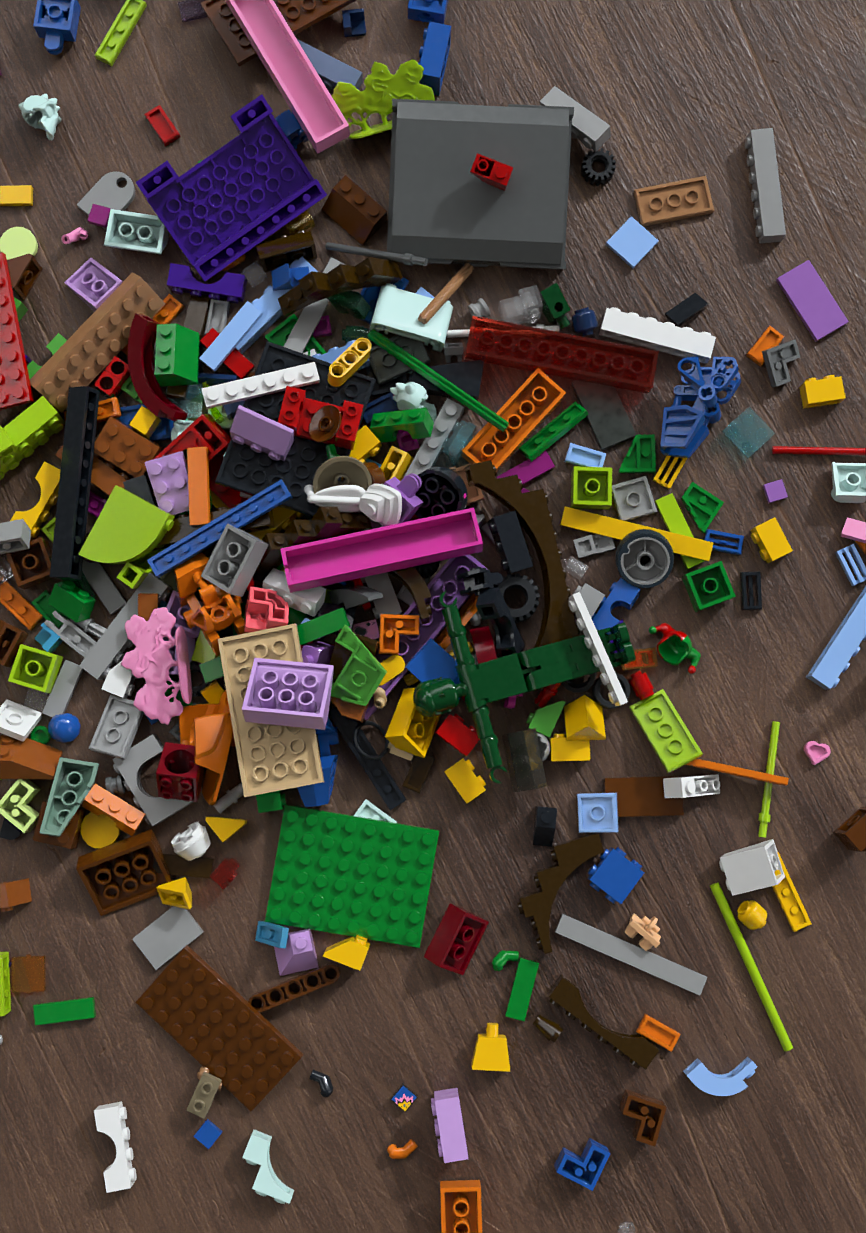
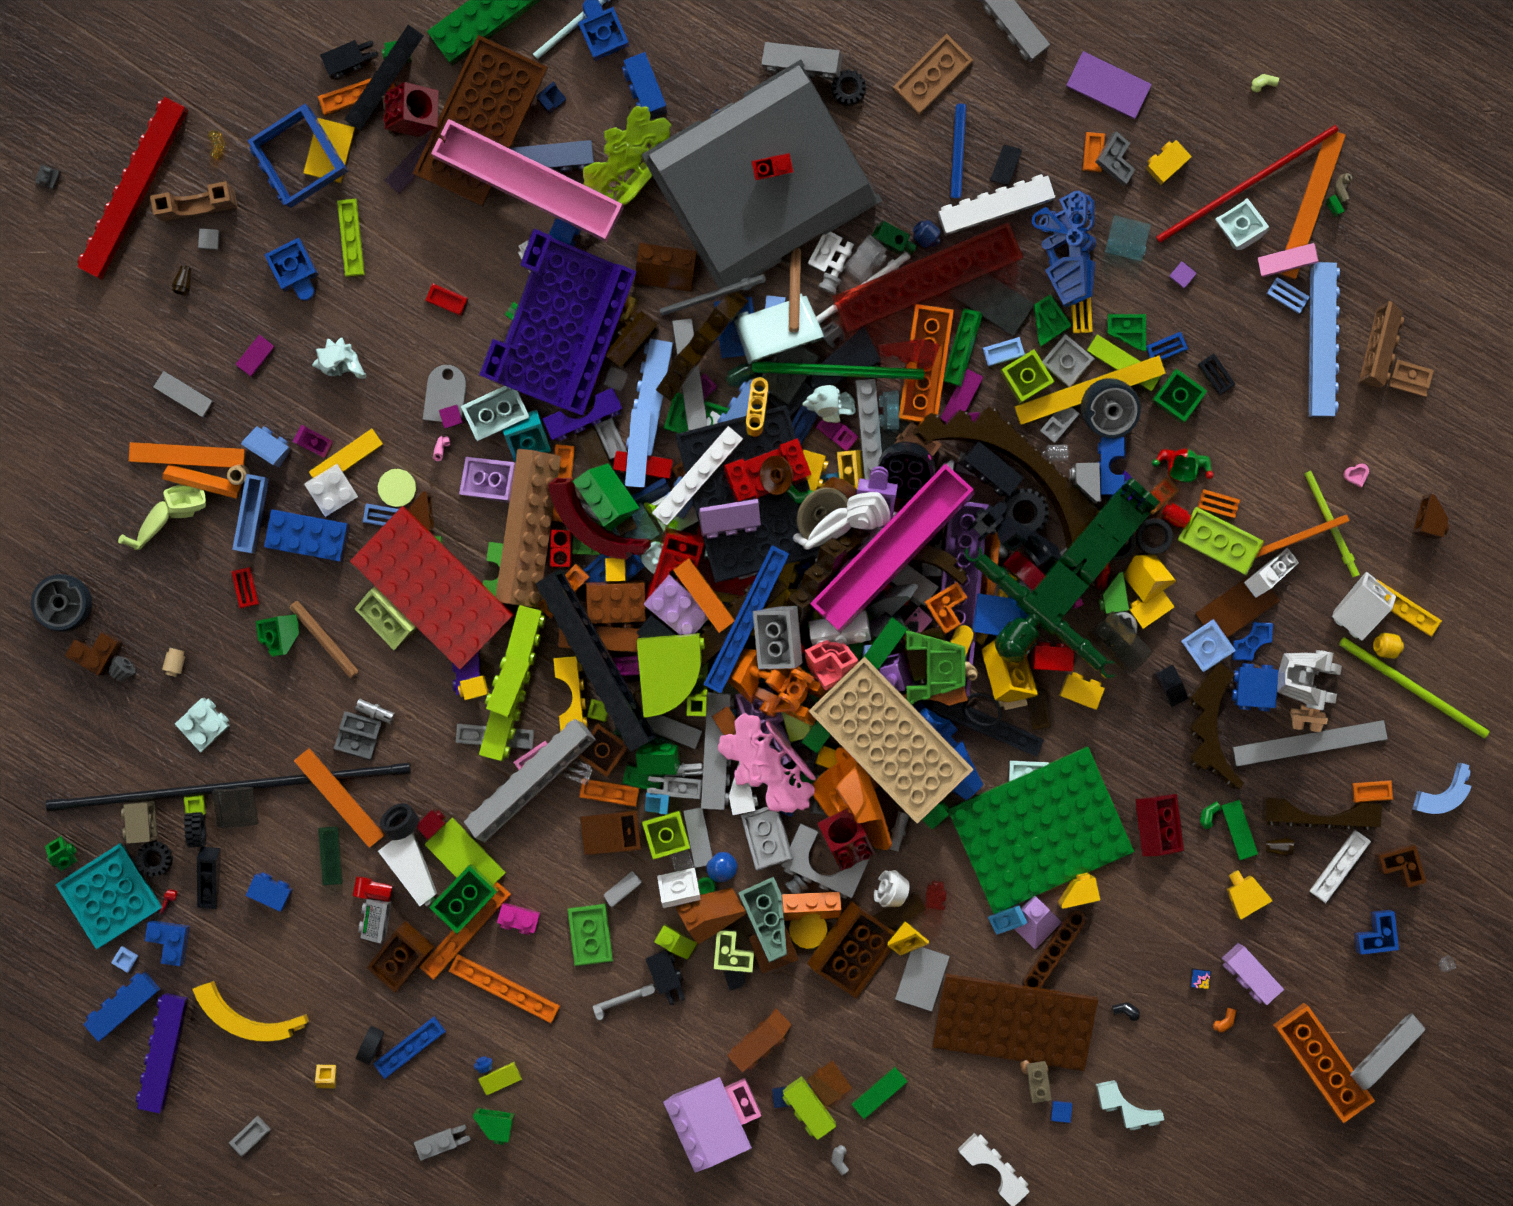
camera: 30 degrees left, 5 degrees up
yellow slope [205,816,247,842] -> none
lavender slope [242,658,334,730] -> none
blue slope [271,264,309,291] -> none
clear green brick [327,291,371,319] -> none
green arch [370,408,434,443] -> none
white plate [568,592,628,706] -> none
light blue tile [606,217,659,269] -> none
yellow brick [750,517,793,564] -> none
none -> teal slope [503,409,551,462]
none -> white plate [808,232,854,277]
none -> clear red slope [877,339,940,370]
none -> blue axle [951,104,966,199]
none -> orange tile [1198,489,1240,518]
none -> blue tile [1232,622,1273,661]
none -> white piece [1277,650,1342,710]
none -> white tile [1309,830,1371,903]

